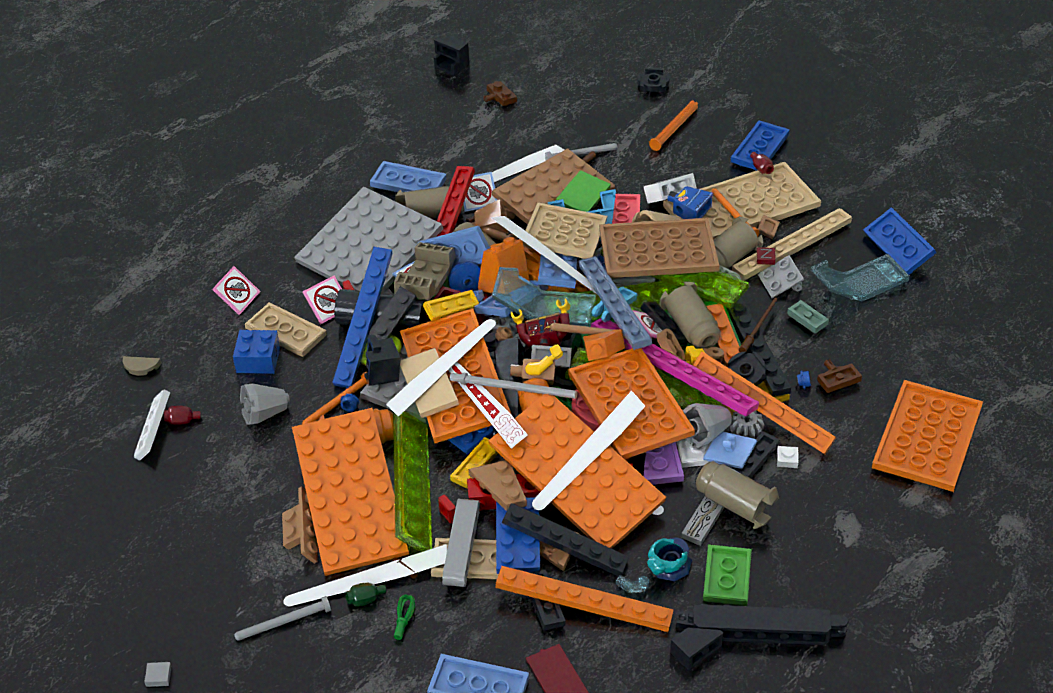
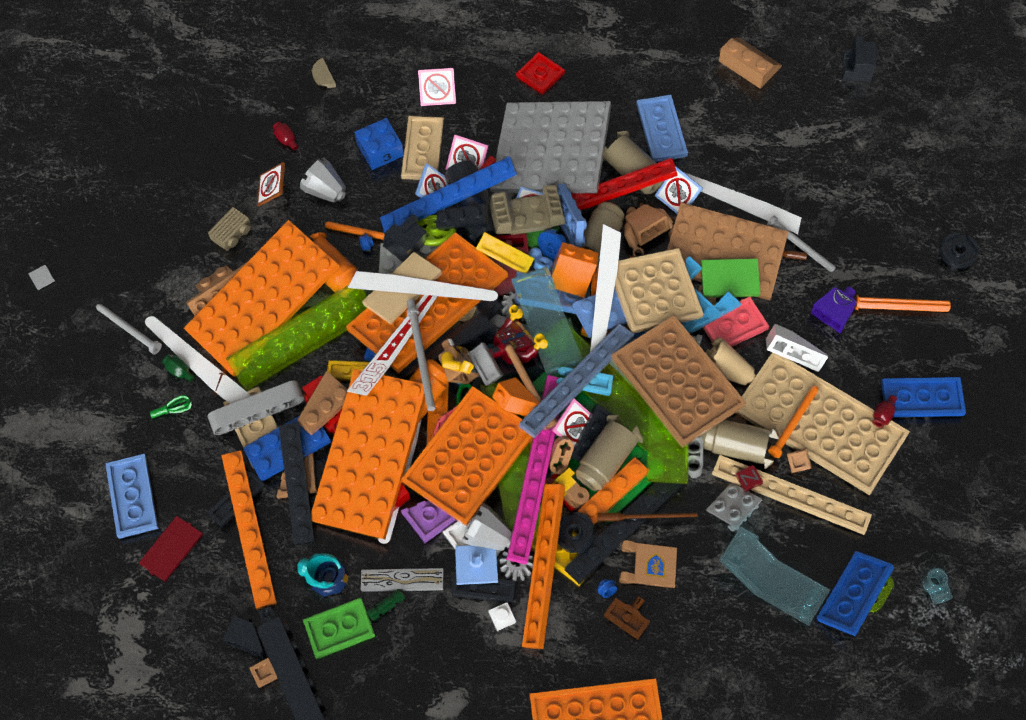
camera: 60 degrees right, 20 degrees up
white tile [134,389,170,460] -> none
red tile [438,494,456,524] -> none
reddish brown plate [483,81,517,106] -> none
medium nougat plate [495,327,513,341] -> none
white sticker [532,391,645,510] -> none
clear light blue arm [615,575,649,593] -> none
blue torso [667,186,713,219] -> none
dark tan piece [696,461,779,529] -> none
sand green plate [787,300,829,333] -> none
none -> dark tan brick [208,207,251,251]
none -> medium nougat plate [249,658,277,688]
none -> piece [257,162,285,207]
none -> dark green axle [367,590,405,621]
none -> piece [415,164,448,210]
none -> red tile [516,52,565,95]
none -> medium nougat flag [619,540,677,588]
none -> medium nougat slope [719,38,782,89]
none -> dark purple torso [811,287,857,333]
none -> clear light blue piece [922,568,953,604]

